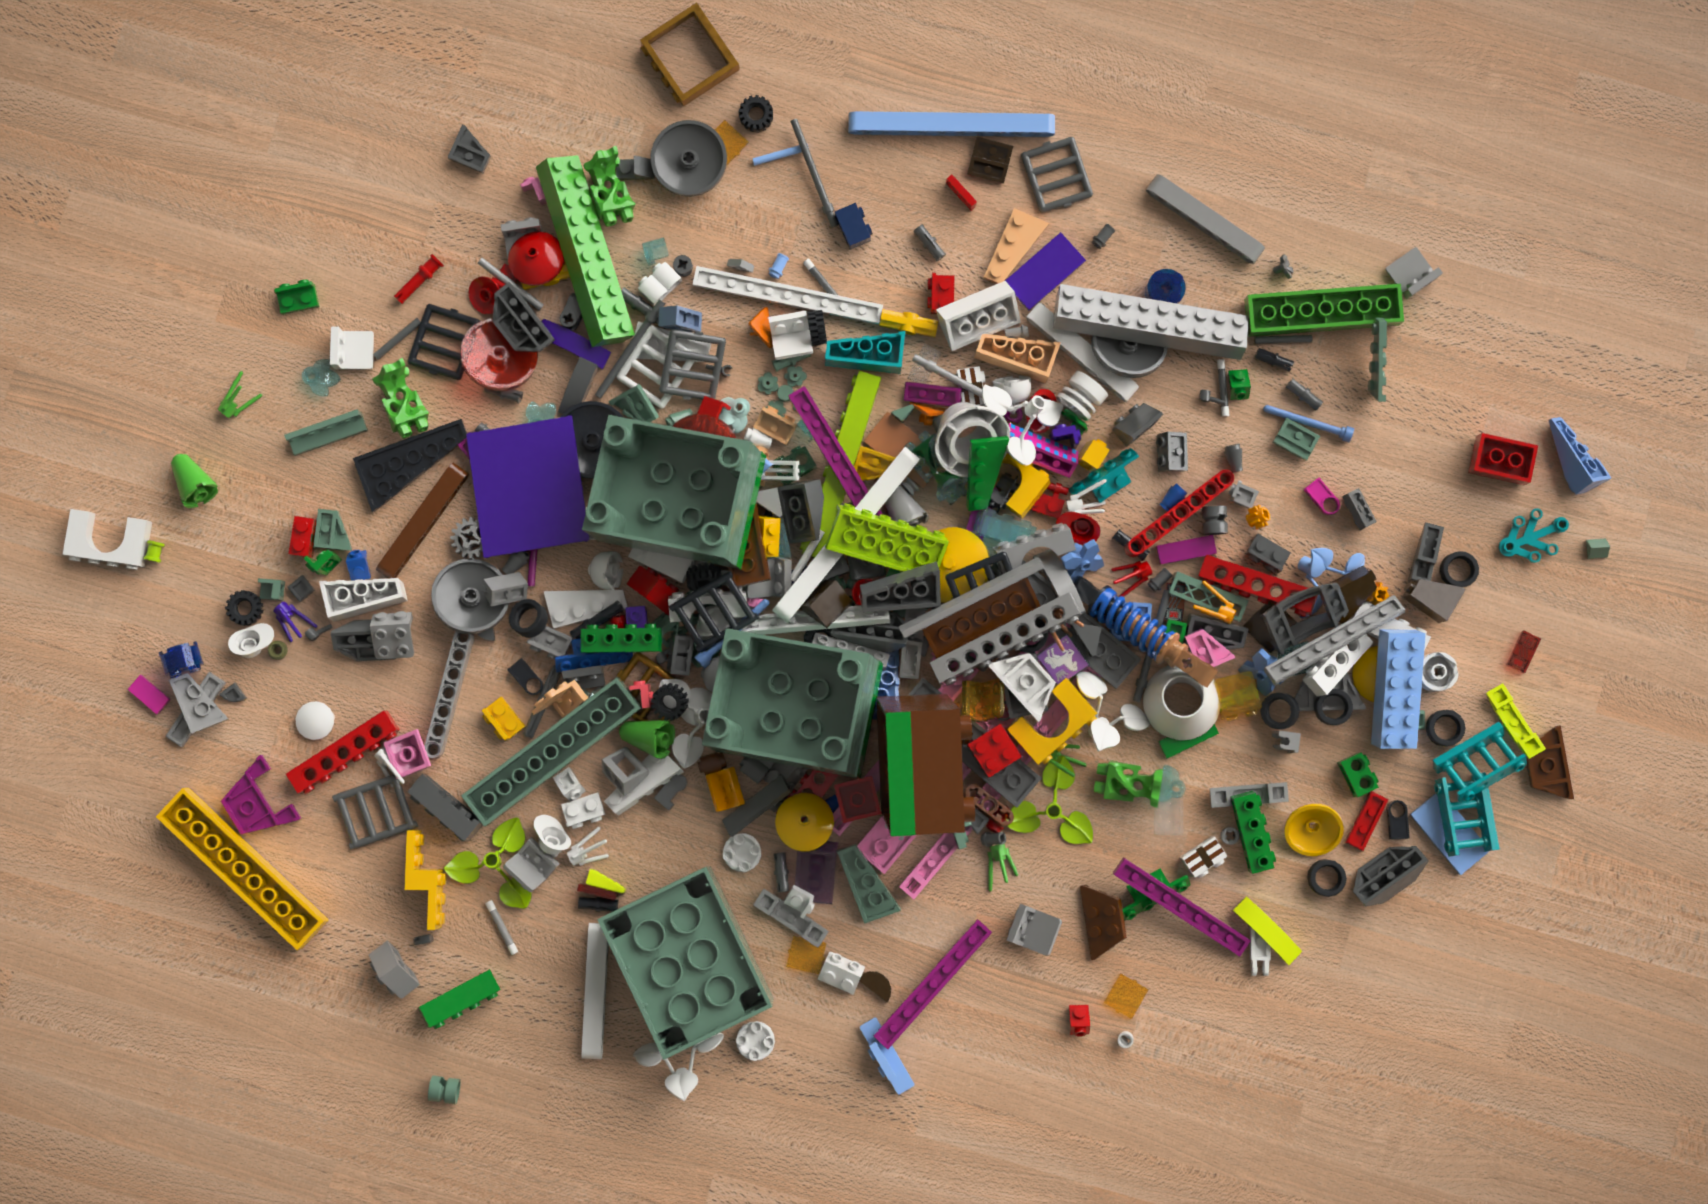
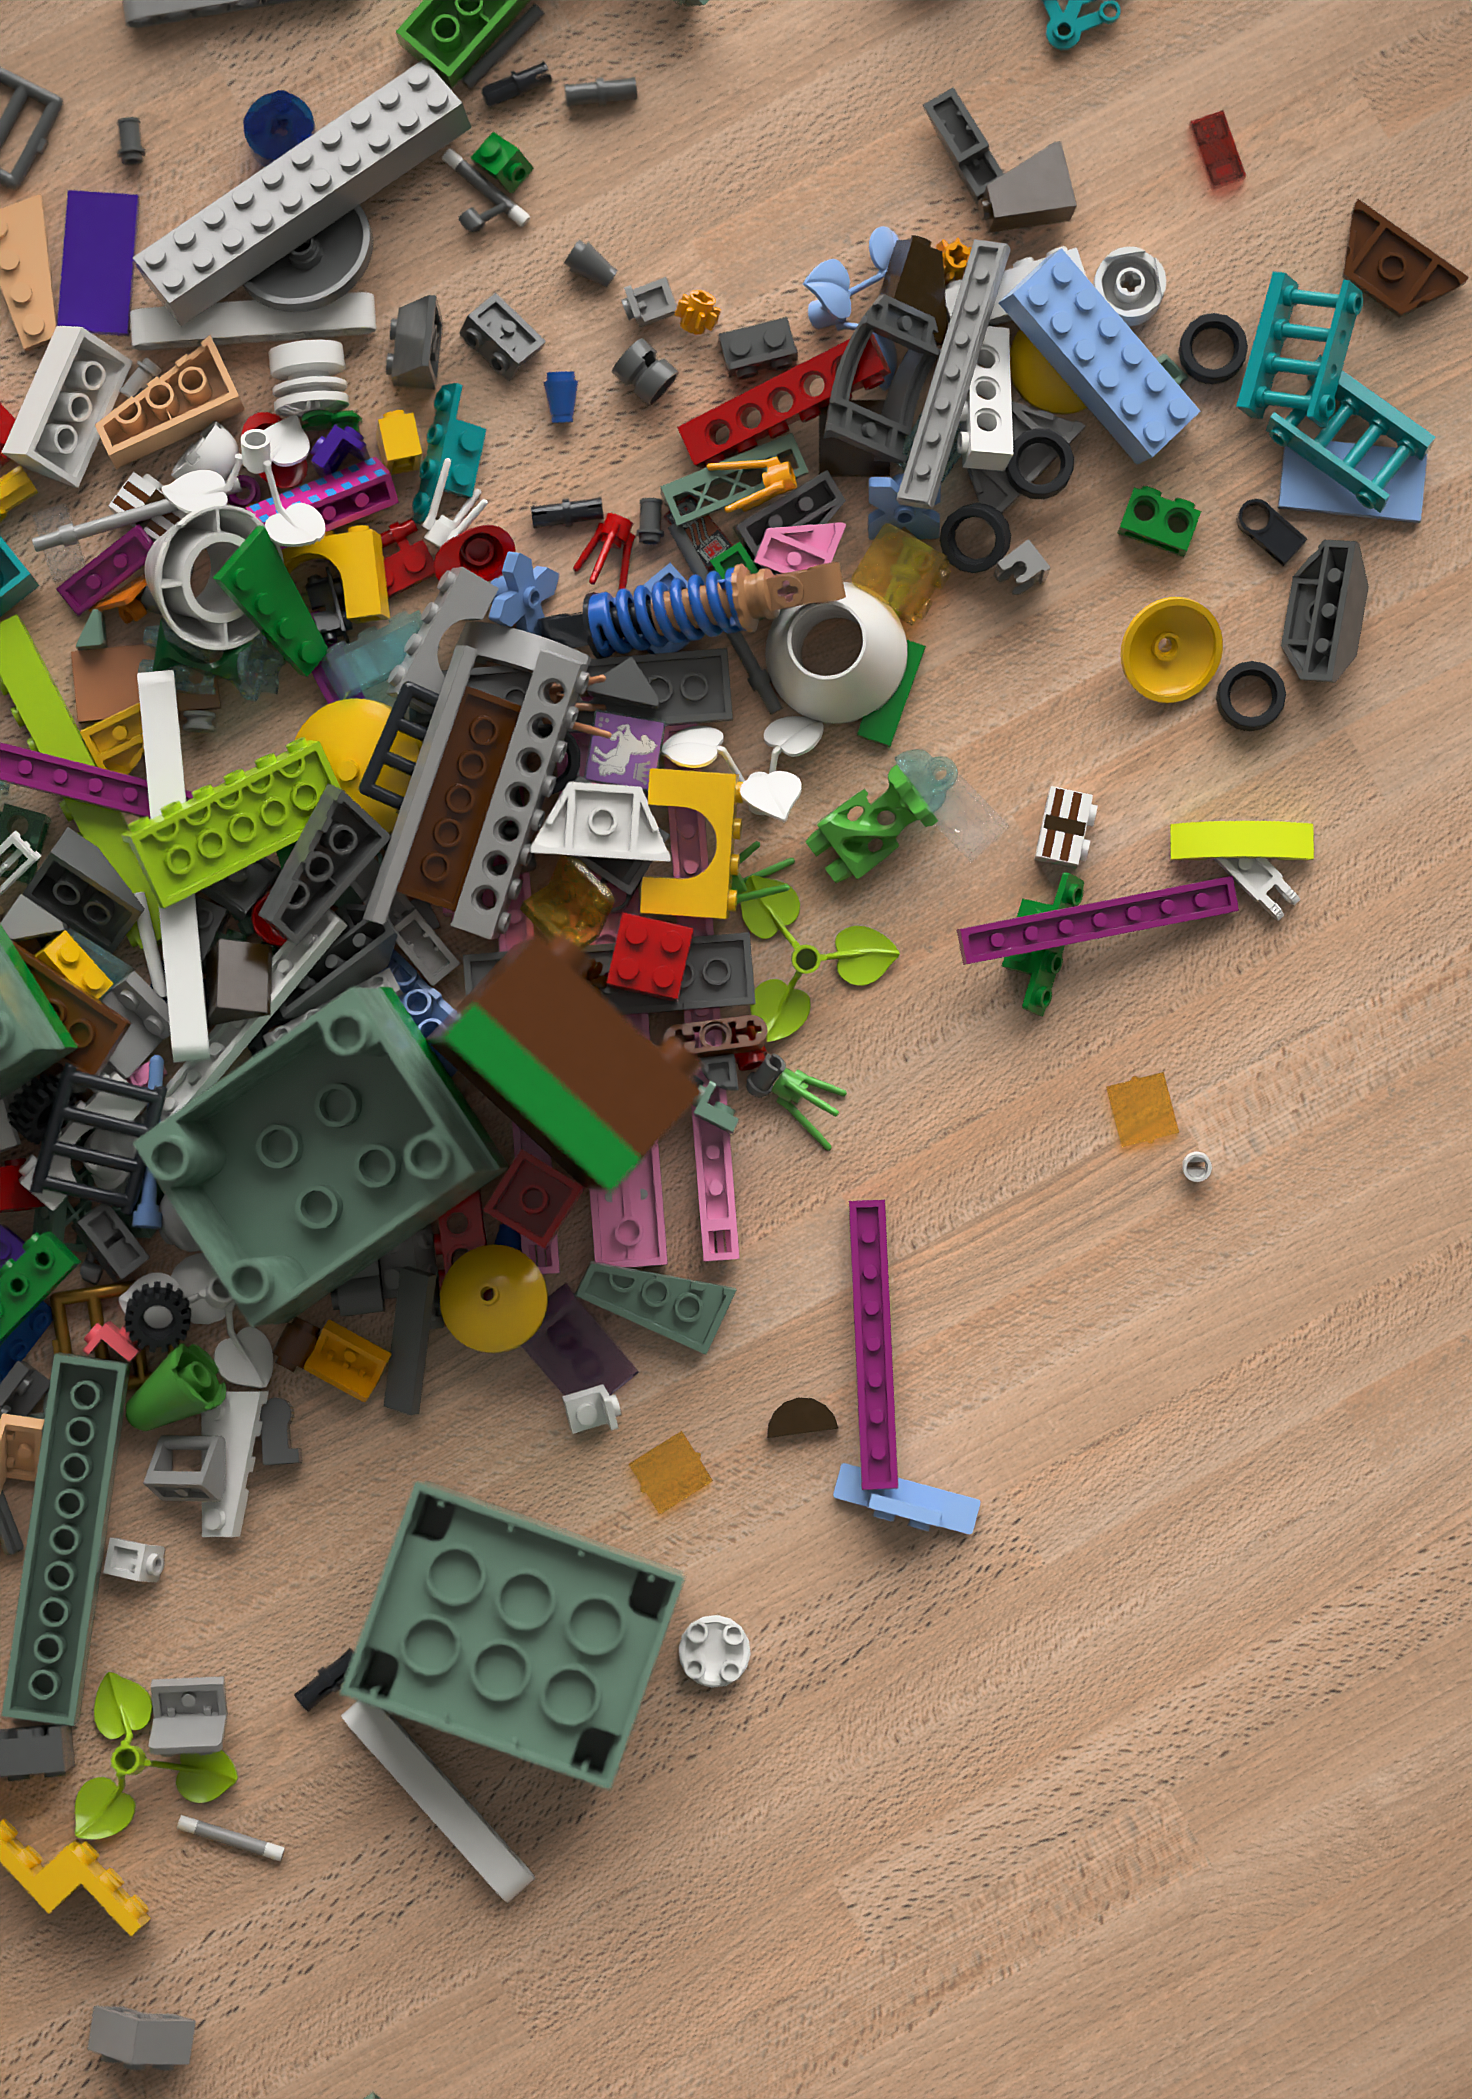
camera: 40 degrees left, 0 degrees up
dark grey tile [413,934,434,945] -> none
green wedge [418,969,501,1029] -> none
white piece [534,815,571,858] -> none
white bracket [561,792,605,829] -> none
white plant [567,827,609,866] -> none
clear red tile [577,883,618,900] -> none
neon yellow slope [586,869,626,894] -> none
white plant [633,1032,724,1101] -> none
white dish [723,833,761,872] -> none
light grey slope [753,889,829,948] -> none
dark grey pin [773,852,790,893] -> none
white bracket [818,952,865,995] -> none
light grey cone [885,485,929,527] -> none
light grey bracket [1007,904,1062,956] -> none
red bracket [1069,1005,1090,1037] -> none
reddish brown wing [1080,885,1127,960] -> none
red beam [1124,470,1234,558] -> none
magenta tile [1156,535,1217,565] -> none
light grey slope [1209,782,1289,808] -> none
light grey bush [1221,827,1239,845] -> none
green brick [1230,791,1276,874] -> none
medium blue piece [1263,405,1354,443] -> none
sand green plate [1272,418,1320,461] -> none
dark pink piece [1304,477,1340,515] -> none
dark grey bracket [1342,488,1377,530] -> none
red tile [1345,791,1389,851] -> none
black tyre [1440,551,1479,587] -> none
neon yellow slope [1486,683,1546,759] -> none

